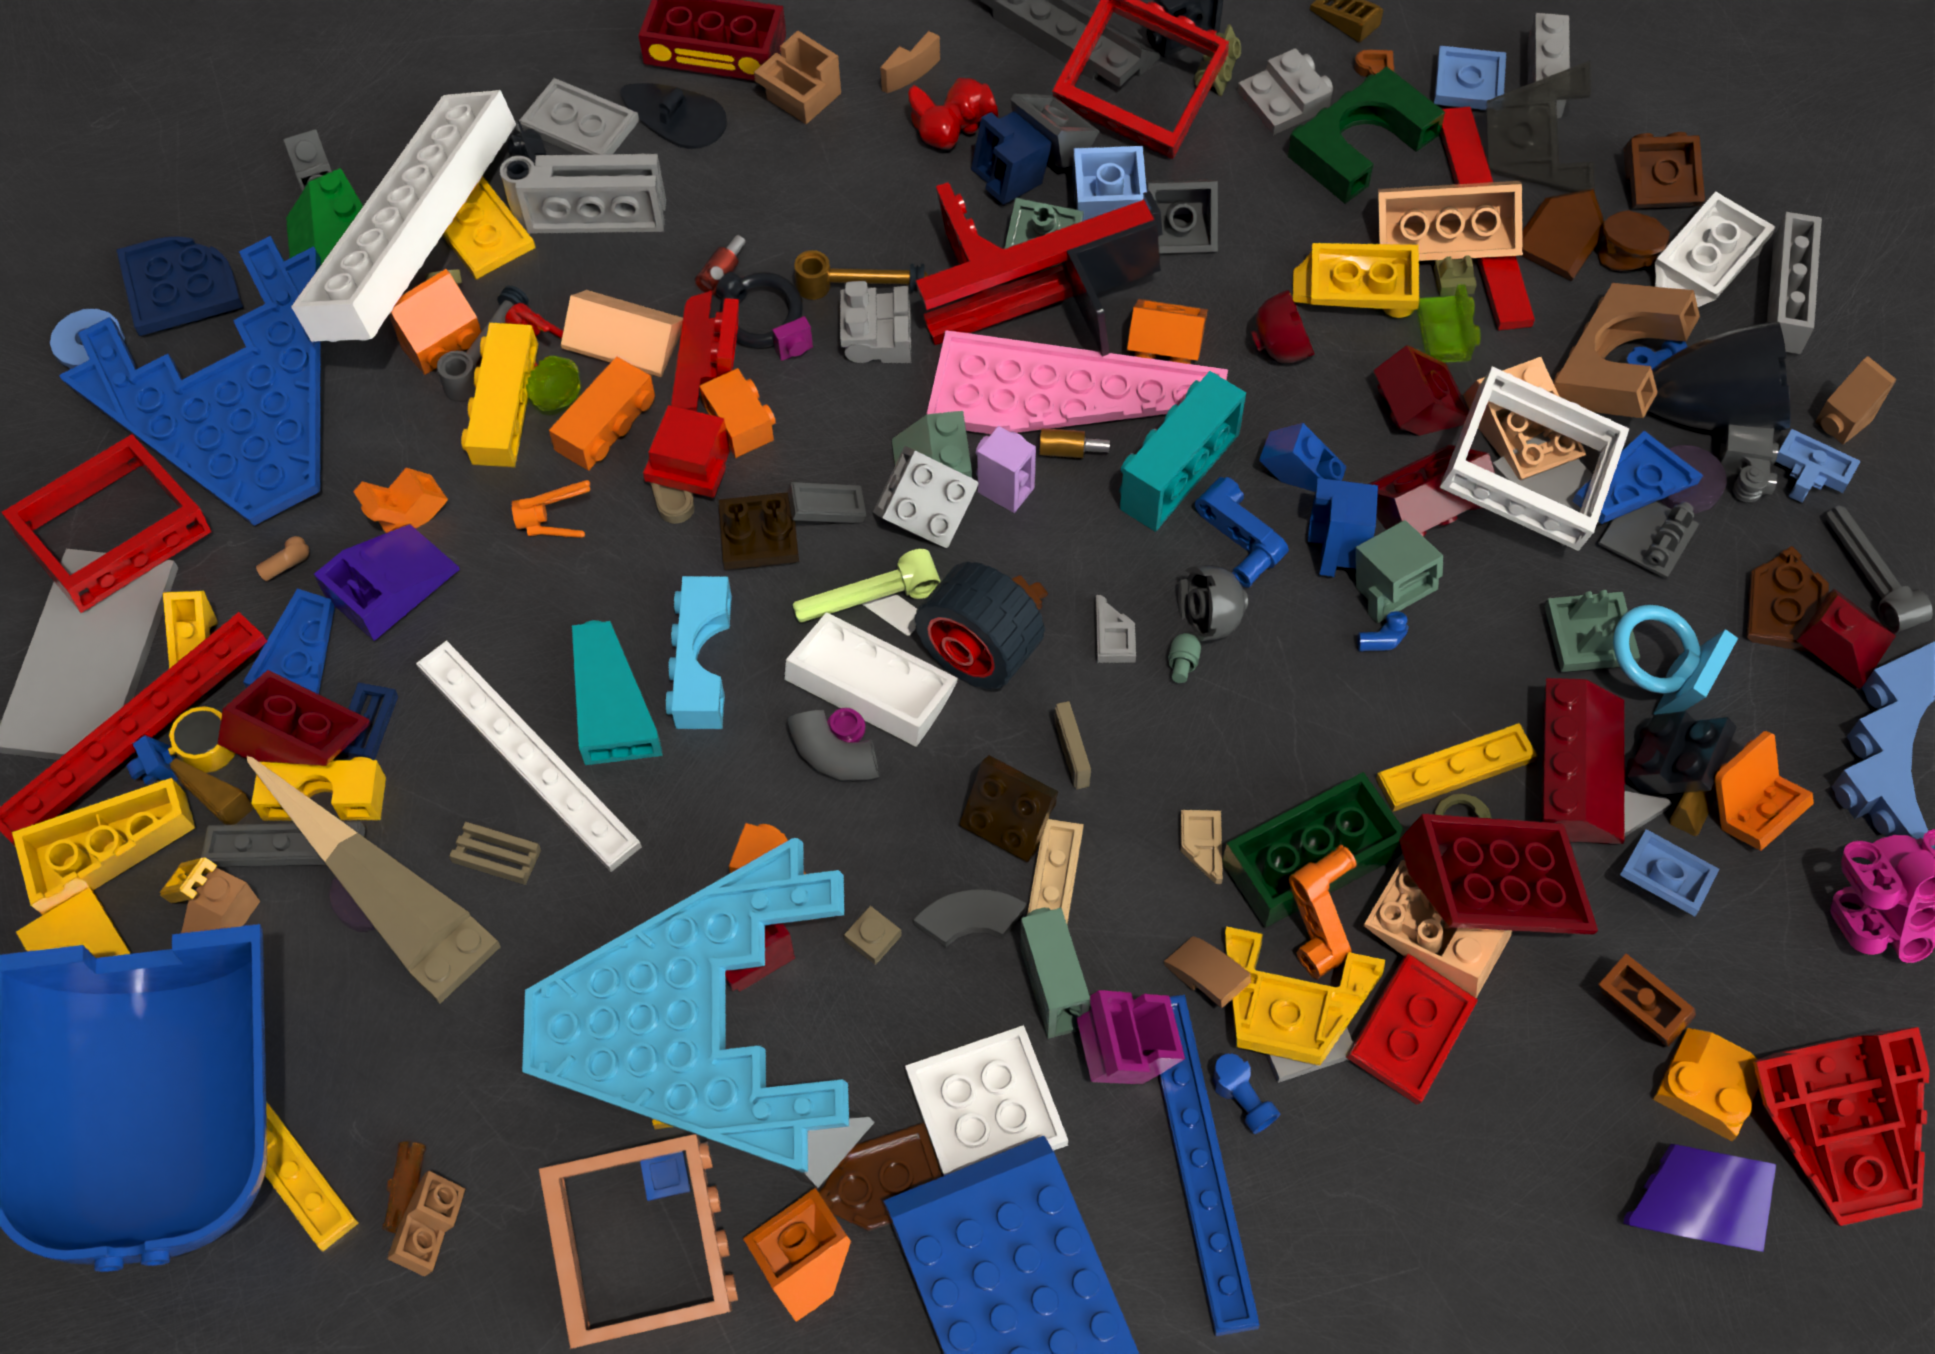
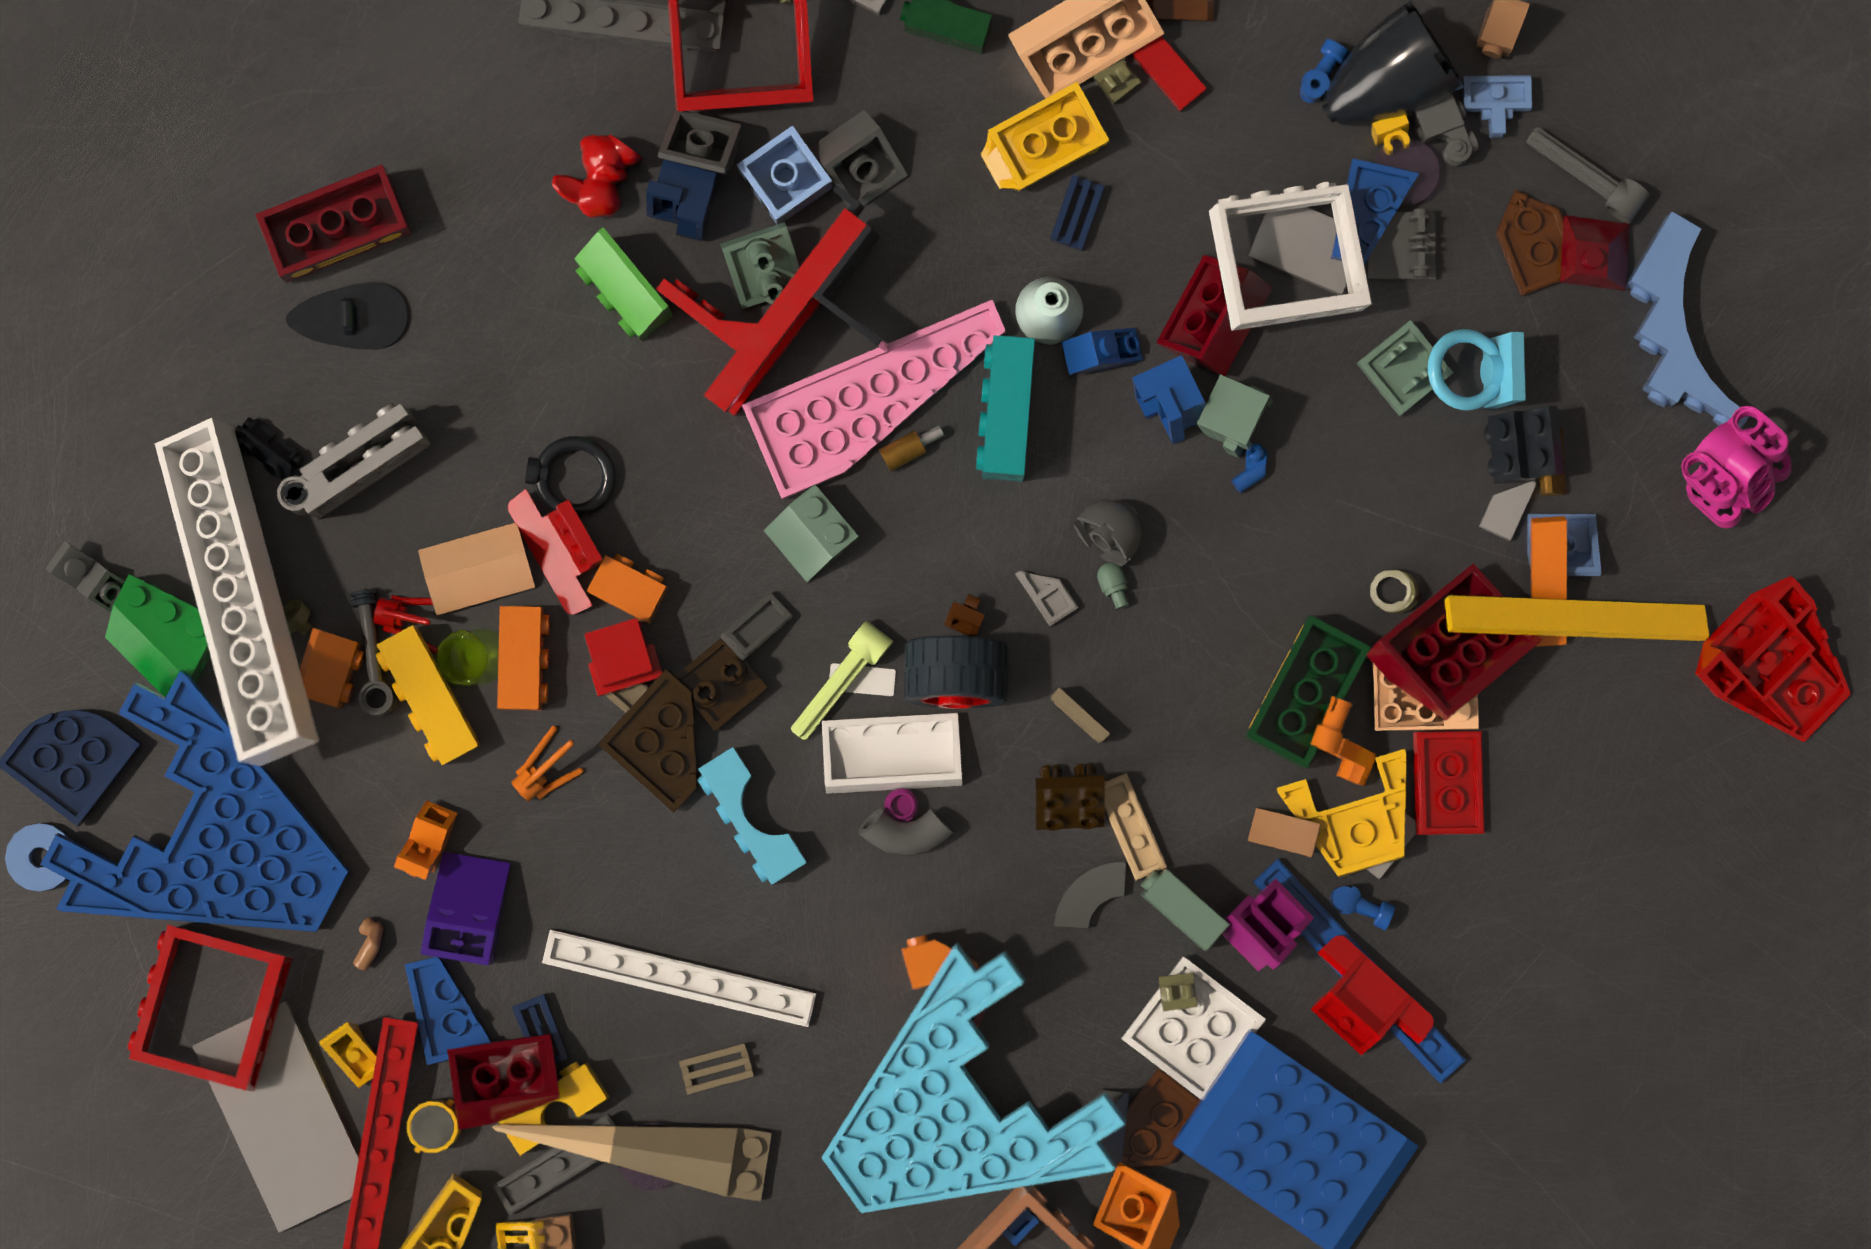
camera: 35 degrees left, 25 degrees up
blue tile [126,735,178,785] -> none
pearl gold slope [170,758,253,825] -> none
yellow tile [442,176,536,280] -> none
light grey tile [519,78,639,155] -> none
teal slope [572,620,663,765] -> none
clear red piece [695,235,746,295] -> none
medium nougat plate [754,31,841,125] -> none
magenta plate [772,316,813,361] -> none
pearl gold piece [794,250,928,300] -> none
light grey hips [840,281,911,363] -> none
dark tan plate [844,906,902,965] -> none
bracket [873,446,979,548] -> none
medium nougat slope [881,31,940,93] -> none
lavender brick [976,426,1036,513] -> none
orange slope [1127,299,1208,364] -> none
tan tile [1180,810,1223,884] -> none
blue beam [1195,477,1289,588] -> none
dark red cylinder [1251,289,1315,363] -> none
dark red slope [1374,345,1469,436] -> none
yellow tile [1376,723,1537,812] -> none
clear neon green bracket [1418,284,1480,363] -> none
light nougat slope [1463,357,1586,481] -> none
dark red slope [1542,678,1625,844] -> none
medium nougat arch [1554,283,1700,418] -> none
dark orange brick [1598,953,1696,1047] -> none
dark purple slope [1623,1143,1776,1252] -> none
light orange slope [1653,1028,1759,1141] -> none
orange bracket [1715,731,1814,851] -> none
none -> bright green slope [574,228,673,341]
none -> dark brown plate [598,668,698,813]
none -> light aqua cone [1015,277,1083,345]
none -> dark blue tile [1050,175,1104,251]
none -> olive tile [1158,972,1197,1011]
none -> red plate [1311,935,1434,1055]
none -> yellow tile [1371,115,1410,155]
none -> yellow tile [1445,596,1709,641]
none -> orange tile [1531,516,1567,647]

